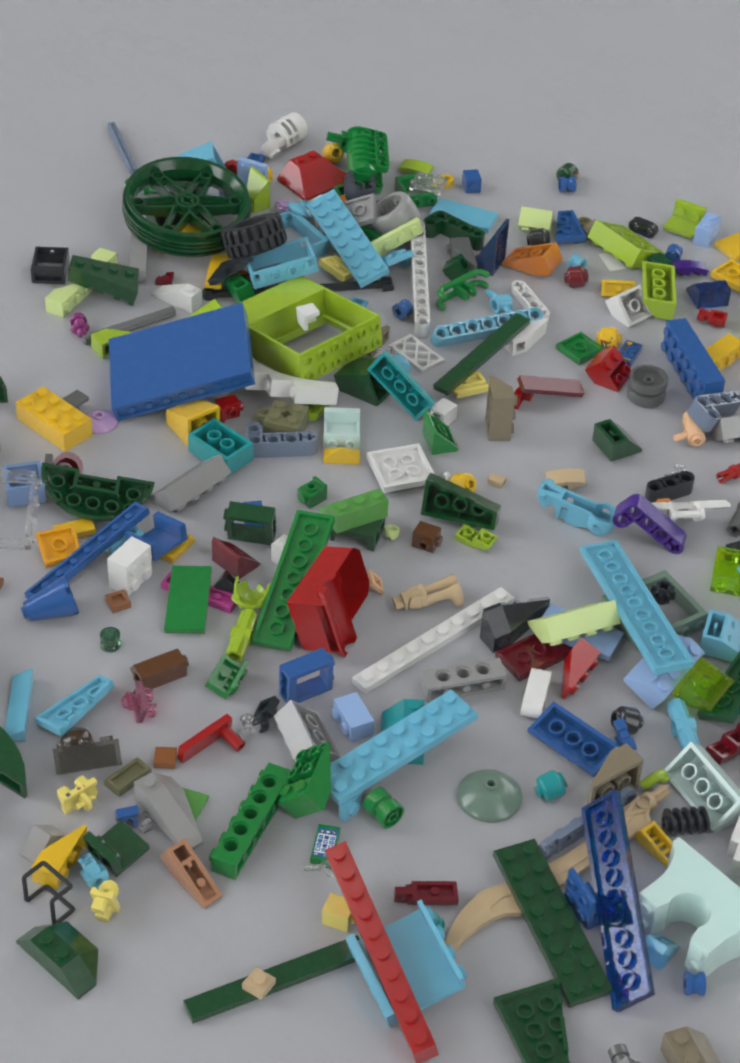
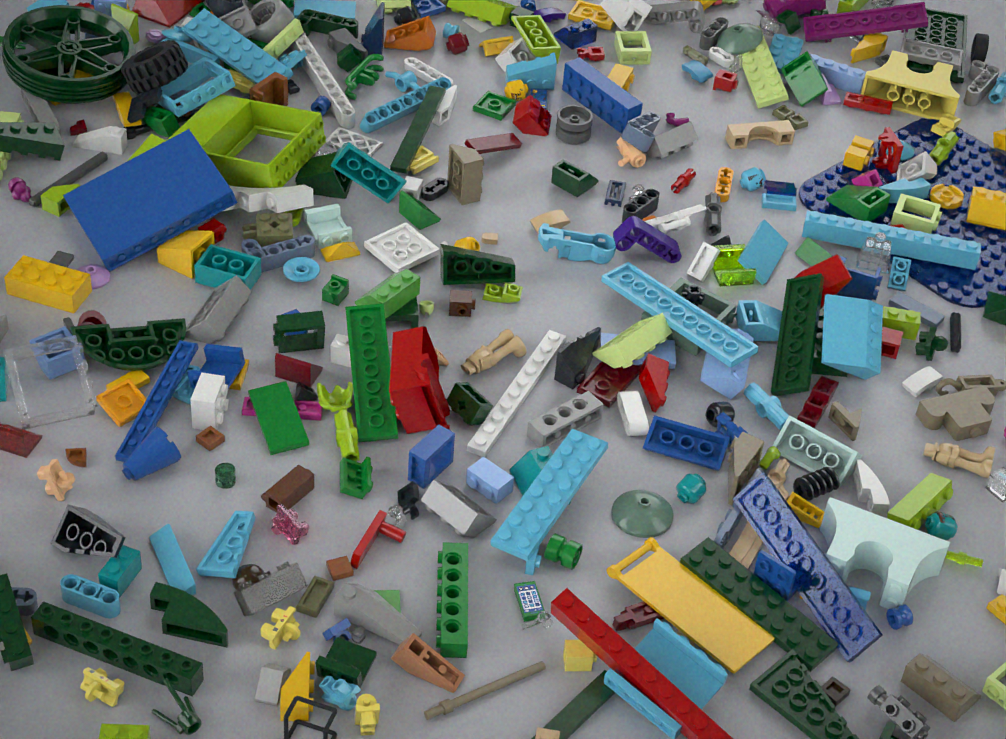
camera: 25 degrees left, 0 degrees up
green slope [277,741,331,819] -> none
white panel [296,303,320,331] -> none
clear neon green slope [672,656,734,711] -> none
none -> dark orange panel [250,72,288,106]
none -> medium azure dish [283,257,320,282]
none -> black beam [421,178,449,201]
none -> dark tan bar [424,661,546,720]
none -> dark green brick [446,382,493,426]
none -> medium azure wedge [505,52,557,90]
none -> dark blue tile [604,180,626,207]
none -> yellow flag [607,537,775,674]
none -> white tile [687,242,720,282]
none -> dark brown tile [821,677,850,707]

